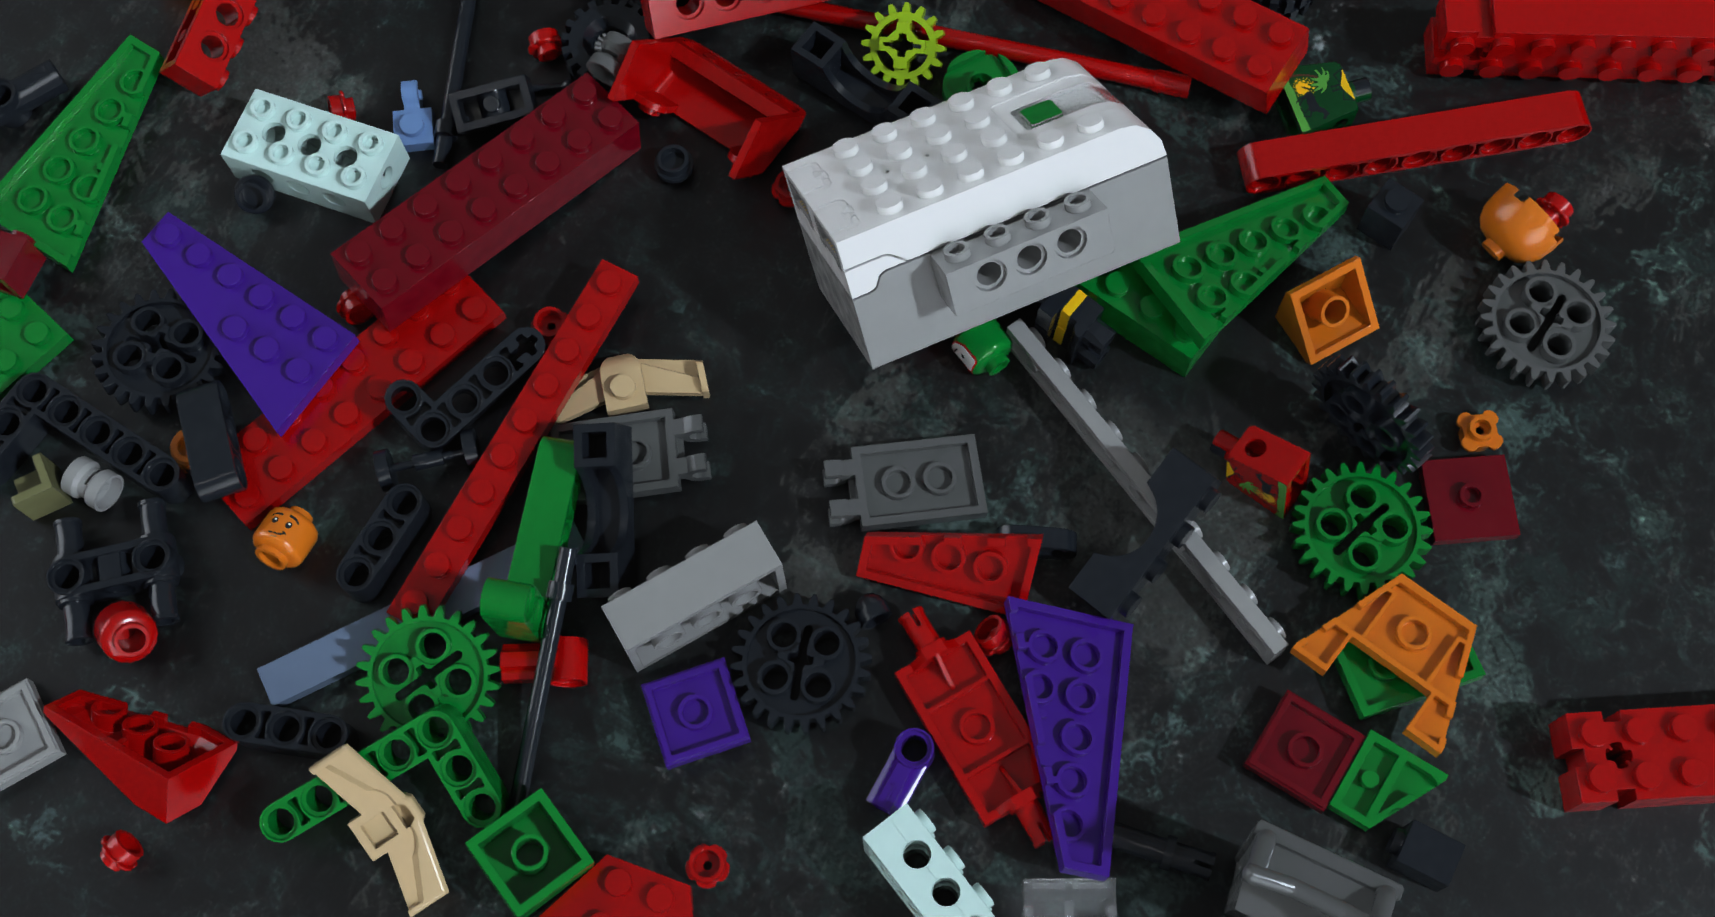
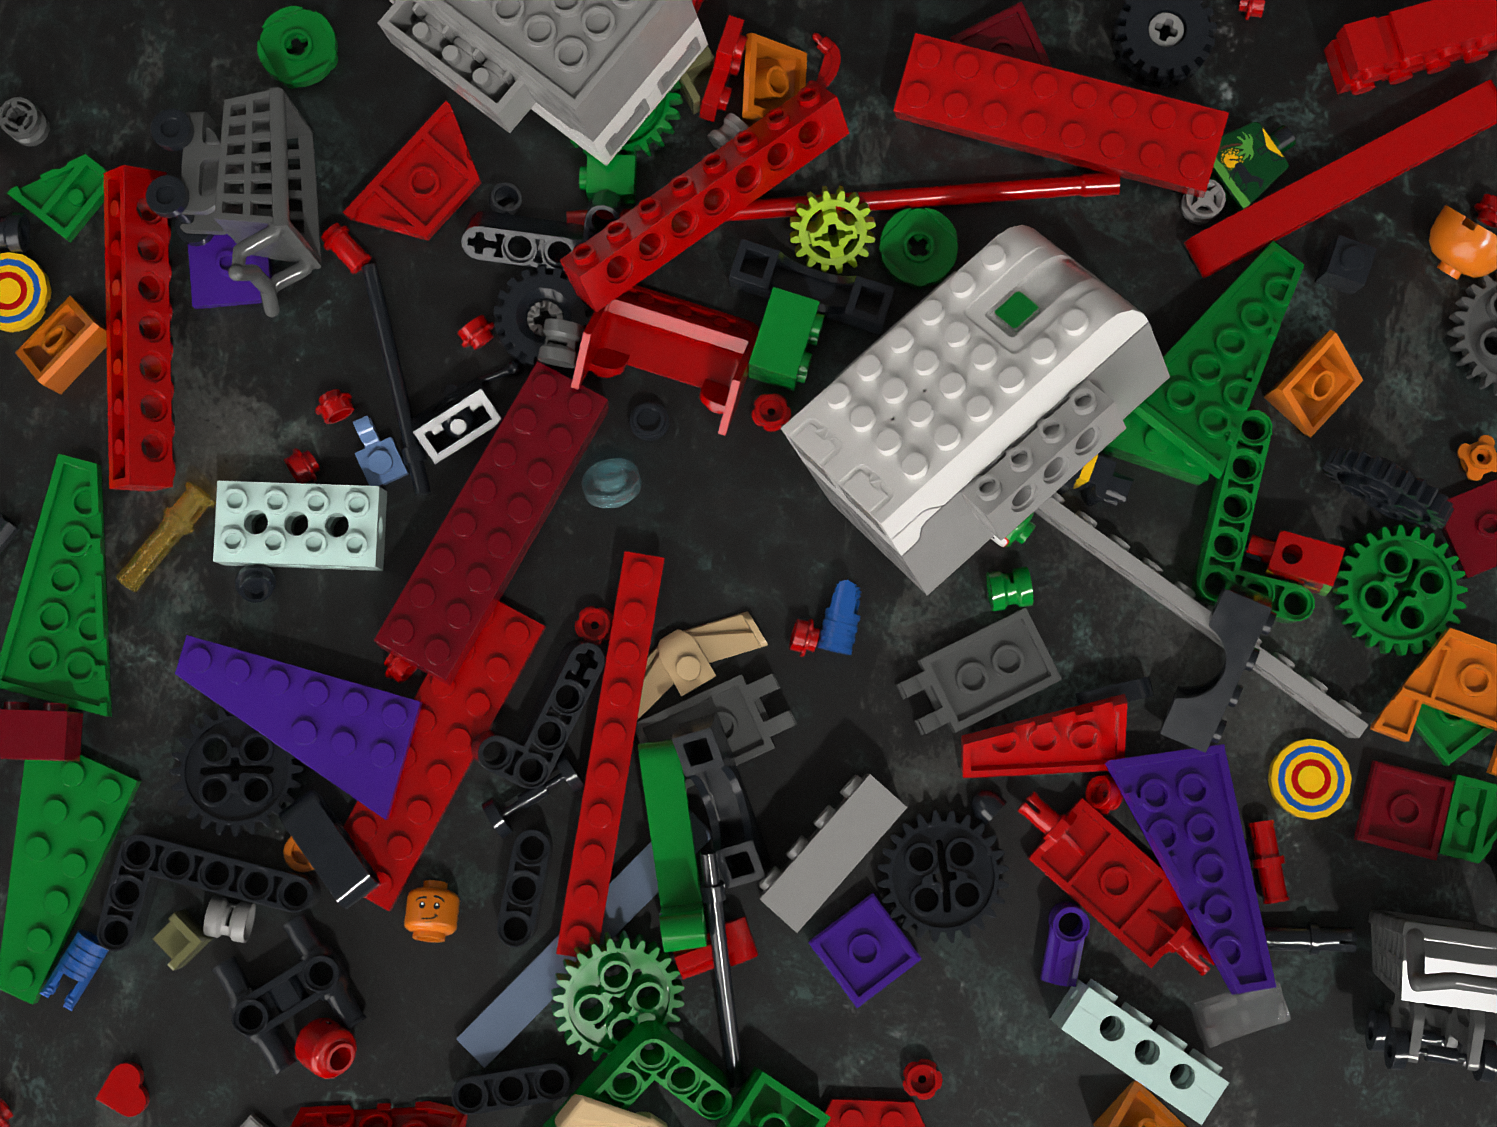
camera: 20 degrees left, 15 degrees up
none -> clear yellow pin [116,480,216,592]
none -> red plate [315,389,354,424]
none -> clear light blue plate [581,458,642,508]
none -> green brick [749,287,825,391]
none -> red plate [789,618,820,657]
none -> blue hinge [817,579,862,655]
none -> green wheel [986,566,1033,611]
none -> light grey wheel [1180,179,1226,225]
none -> green beam [1192,410,1315,623]
none -> red pin [1248,820,1289,904]
none -> yellow tile [1268,739,1352,820]

